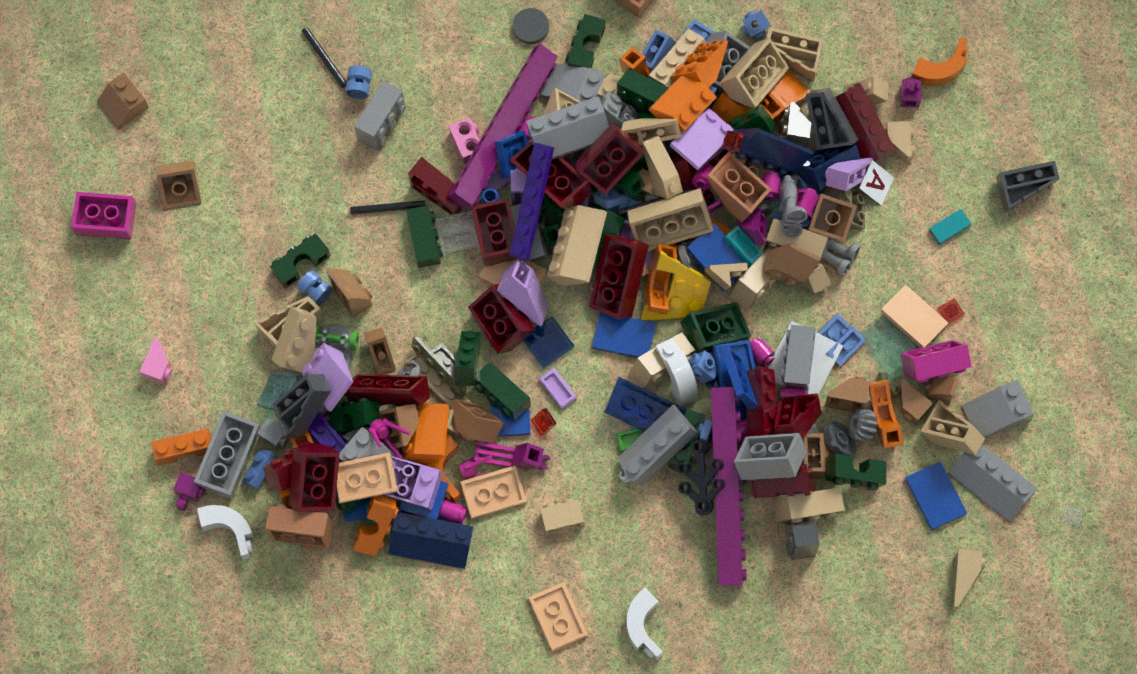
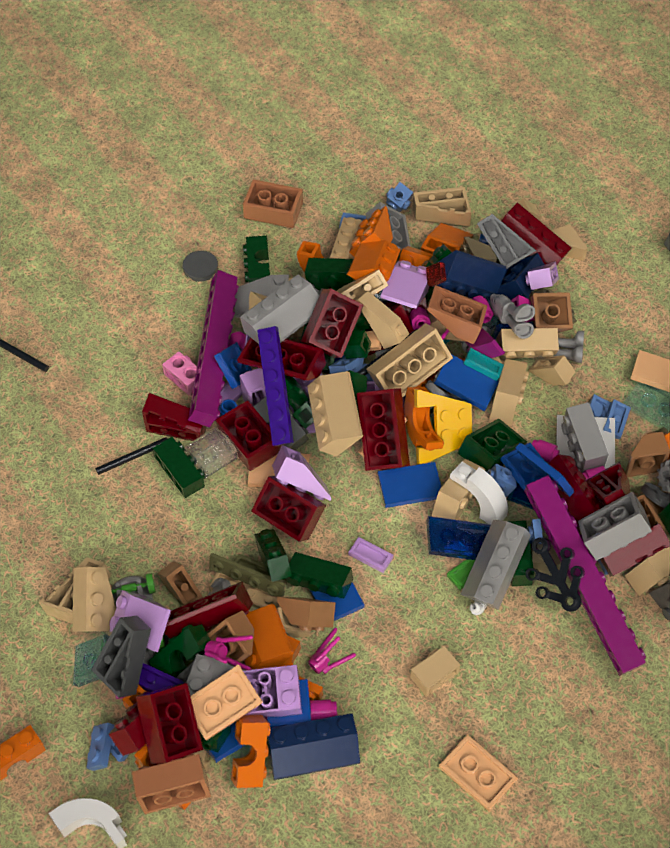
camera: 25 degrees left, 15 degrees down
magenta brick [173,472,206,511] -> none
light grey slope [194,411,260,500] -> none
light grey brick [257,418,289,450] -> none
dark green arch [270,233,331,289] -> none
medium blue wheel [297,270,333,306] -> none
medium nougat slope [326,268,373,318] -> none
medium blue wheel [345,65,372,99] -> none
light grey brick [354,81,406,150] -> none
light nougat tile [460,465,527,519] -> none
dark pink tile [474,441,515,467] -> none
magenta brick [512,443,550,470] -> none
clear blue tile [523,316,575,369] -> none
clear red plate [531,408,557,436] -> none
white arch [627,588,663,661] -> none
medium blue slope [642,30,677,69] -> none
tan slope [705,263,748,290] -> none
tan slope [720,37,789,108] -> none
medium nougat slope [763,244,821,286] -> none
white sticker [859,160,894,205] -> none
magenta brick [900,77,921,107] -> none
orange arch [912,37,969,86] -> none
teal tile [929,209,971,245] -> none

